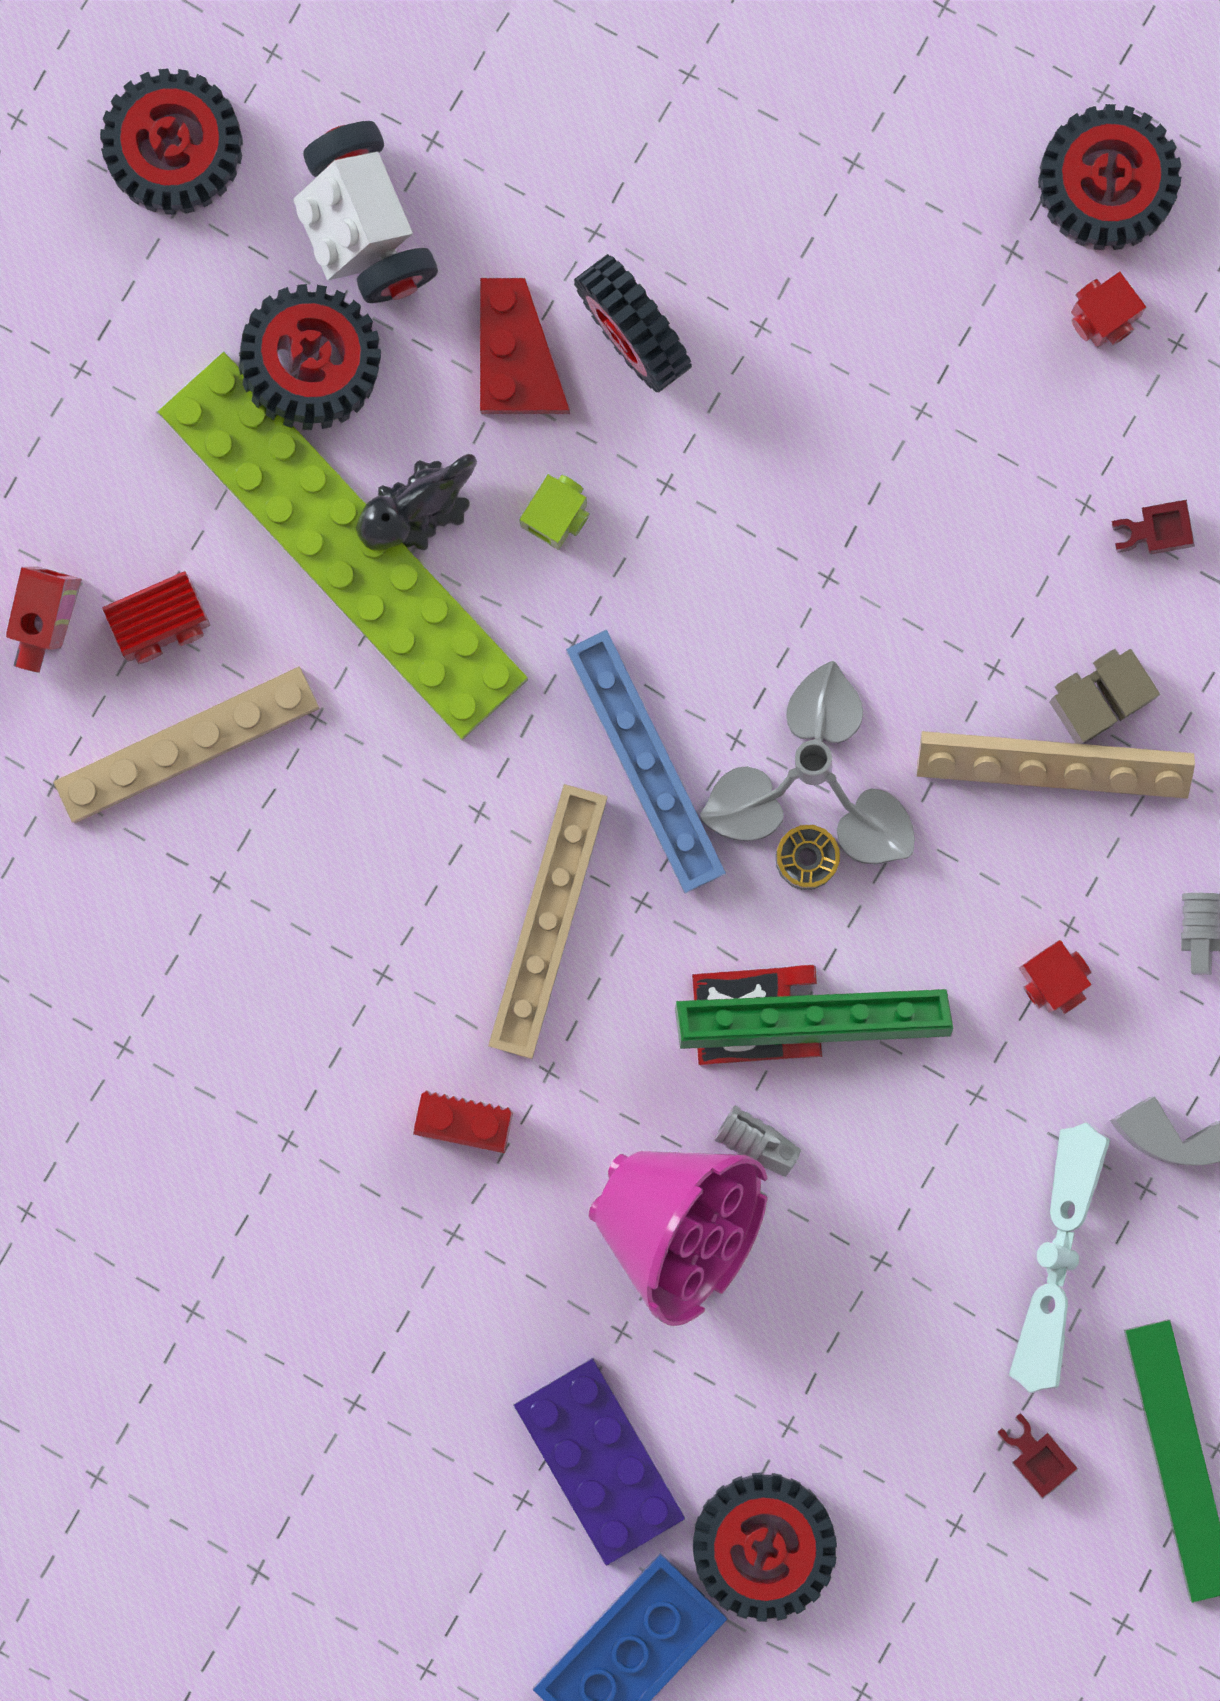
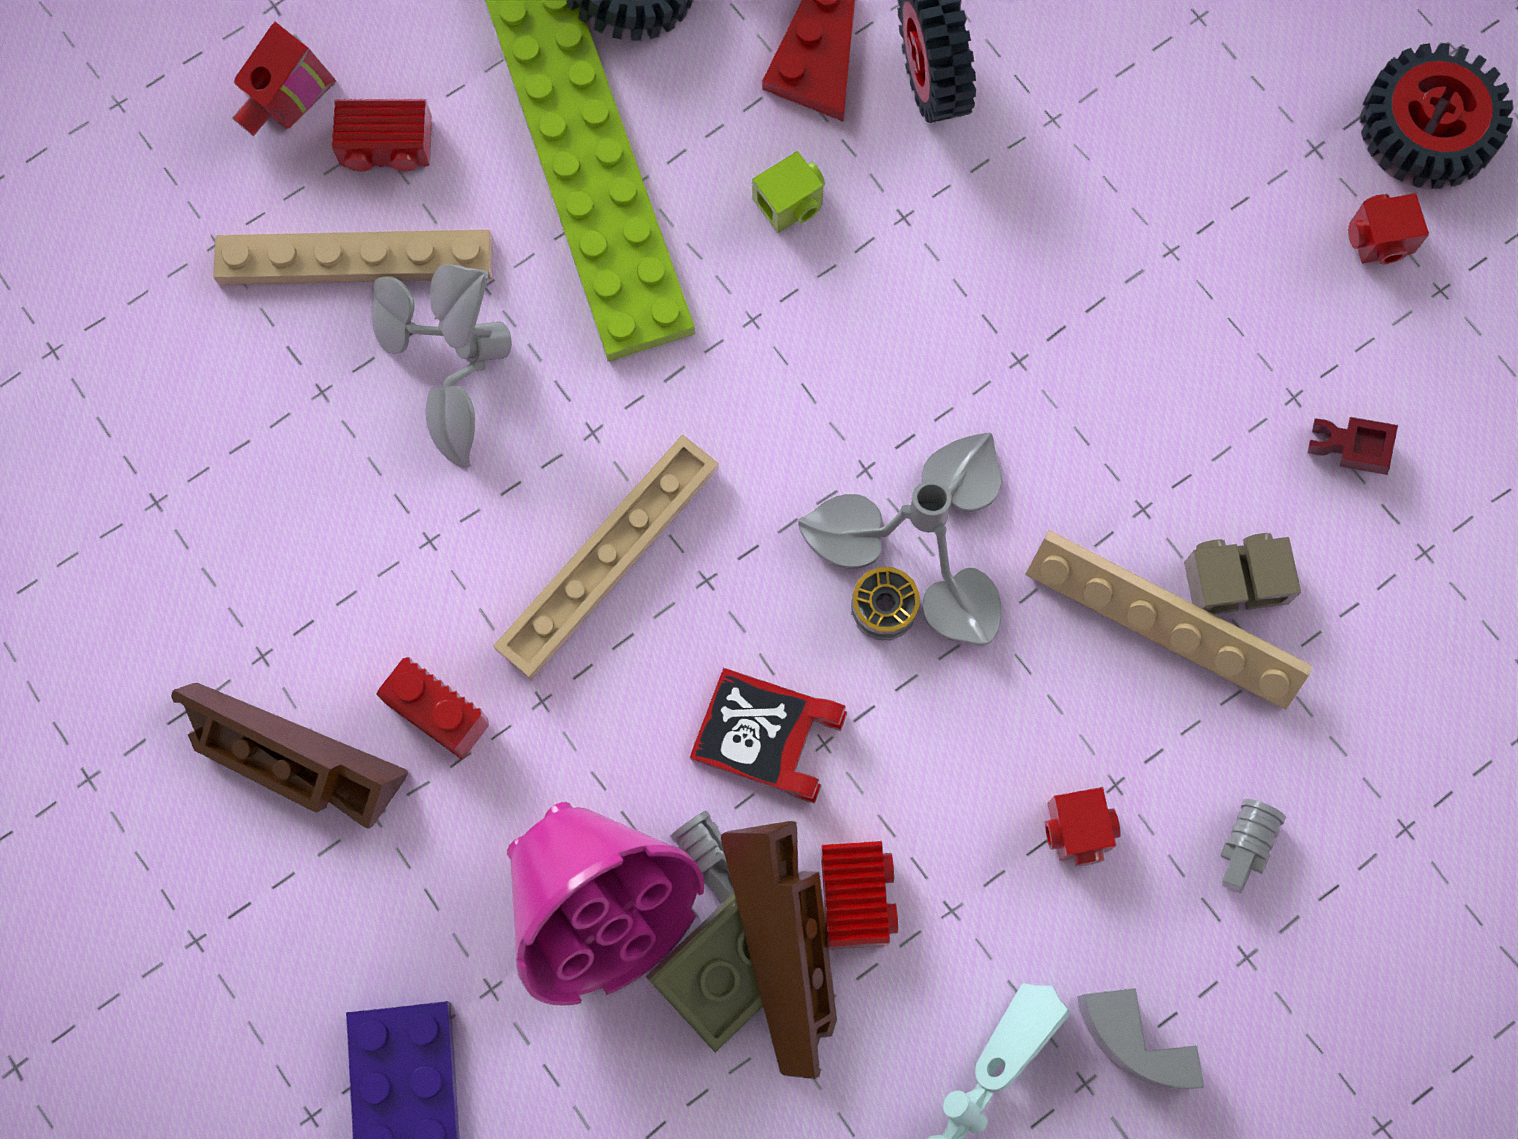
camera: 20 degrees right, 10 degrees down
black animal [356,454,477,551] -> none
medium blue plate [566,630,726,894] -> none
green tile [675,989,953,1049] -> none
none -> reddish brown wedge [171,683,408,829]
none -> light grey plant [371,264,512,467]
none -> olive tile [646,893,763,1053]
none -> reddish brown wedge [721,821,837,1079]
none -> red brick [821,841,898,950]

